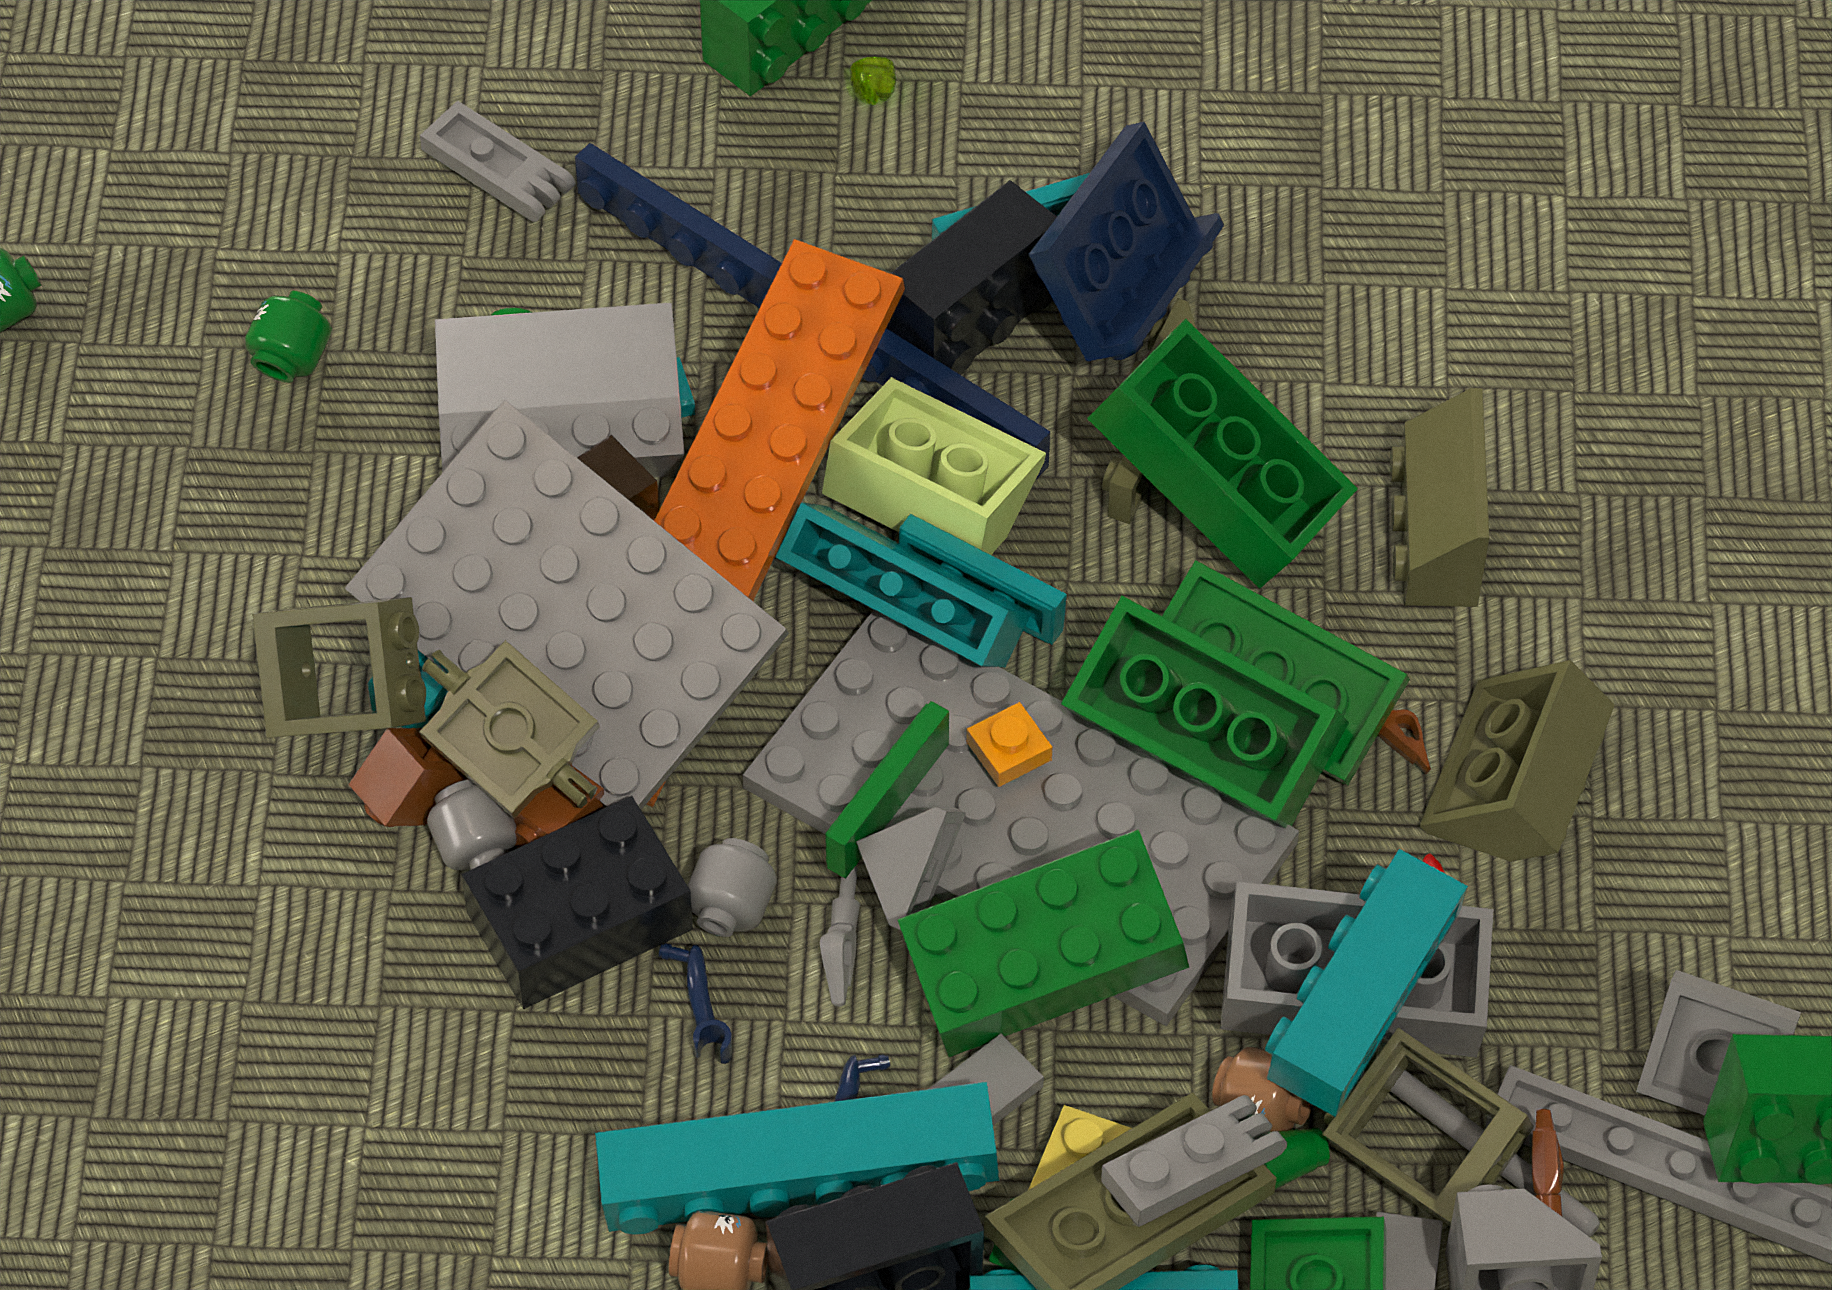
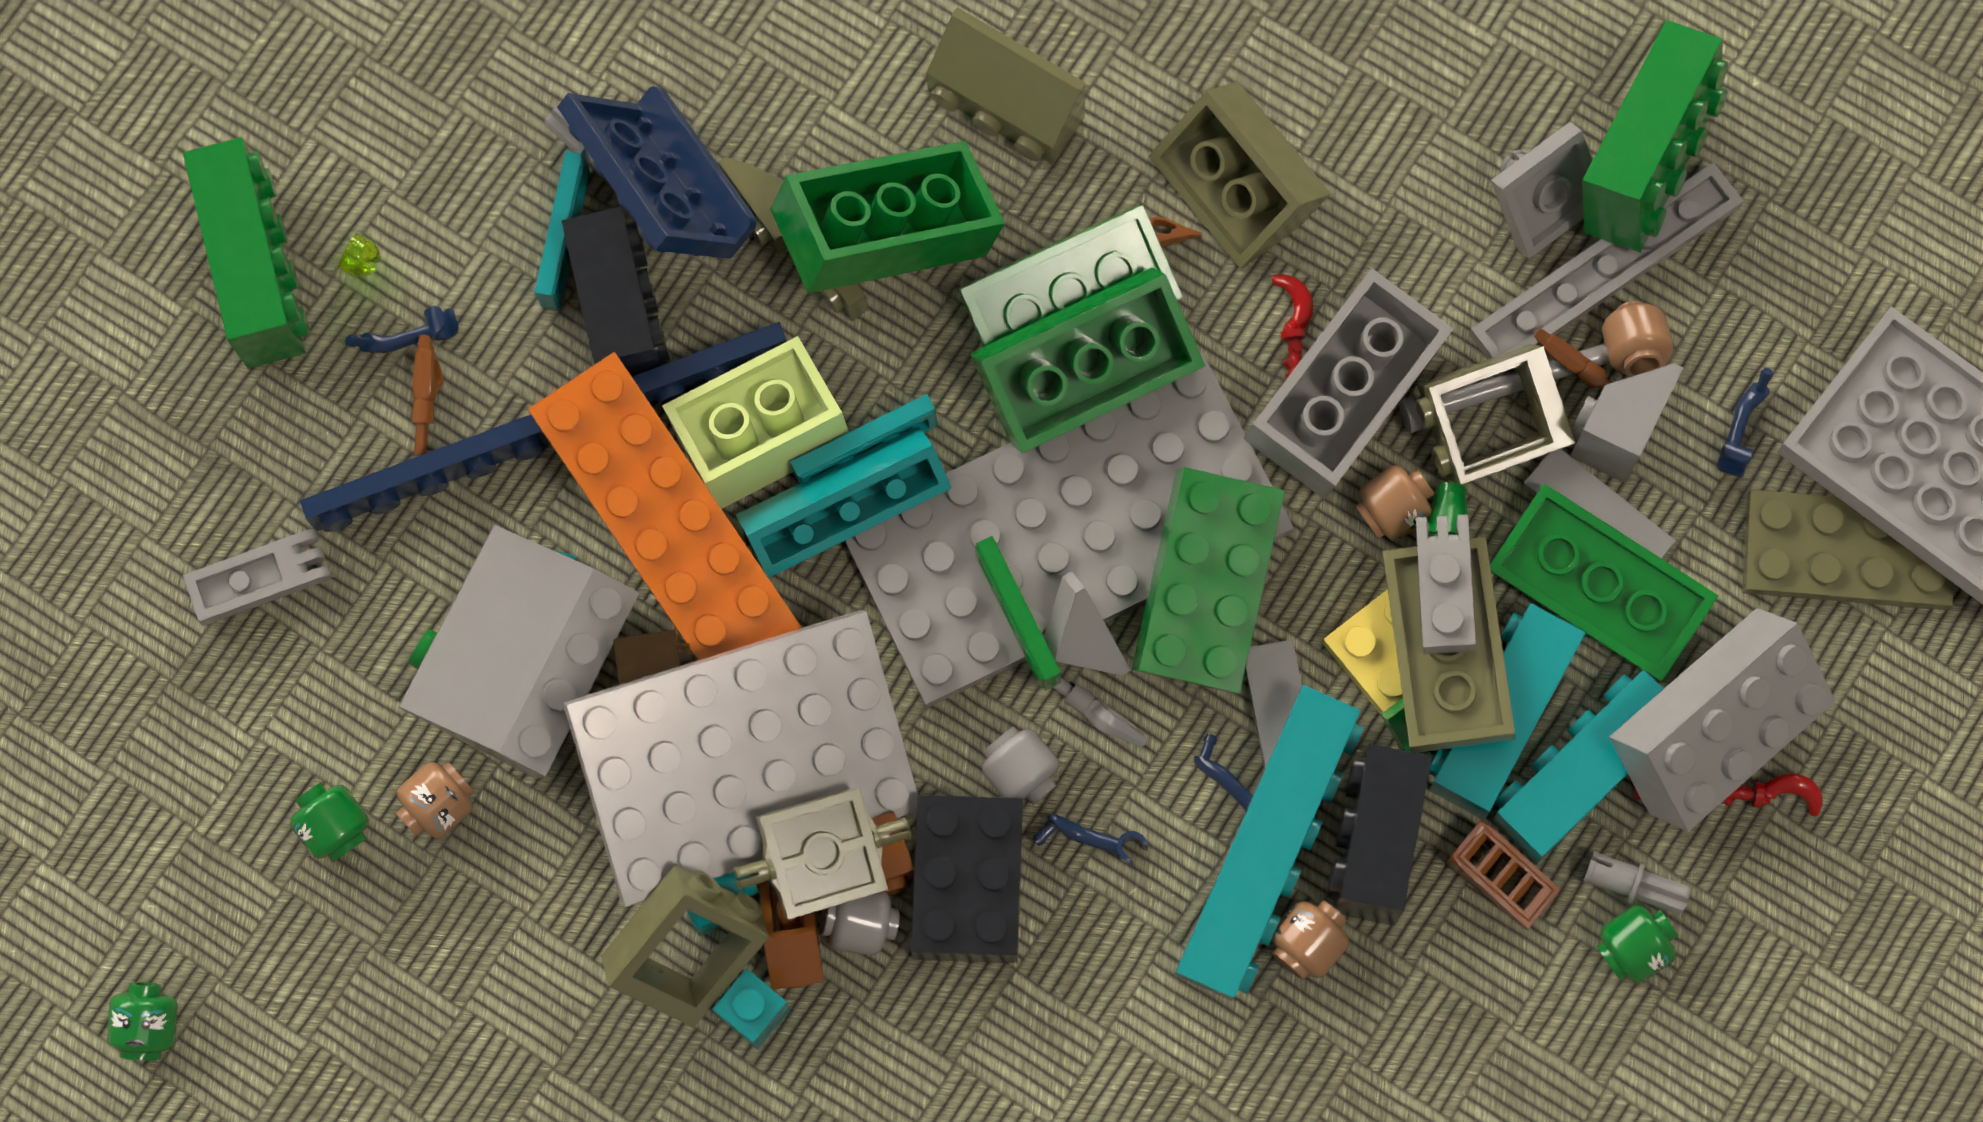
camera: 55 degrees left, 20 degrees up
light orange plate [966,702,1053,787] -> none
teal brick [1265,849,1468,1117] -> none
none -> dark blue piece [345,306,458,353]
none -> medium nougat head [396,762,475,838]
none -> dark orange hand [411,334,443,456]
none -> teal brick [713,968,791,1050]
none -> medium nougat head [1602,301,1674,377]

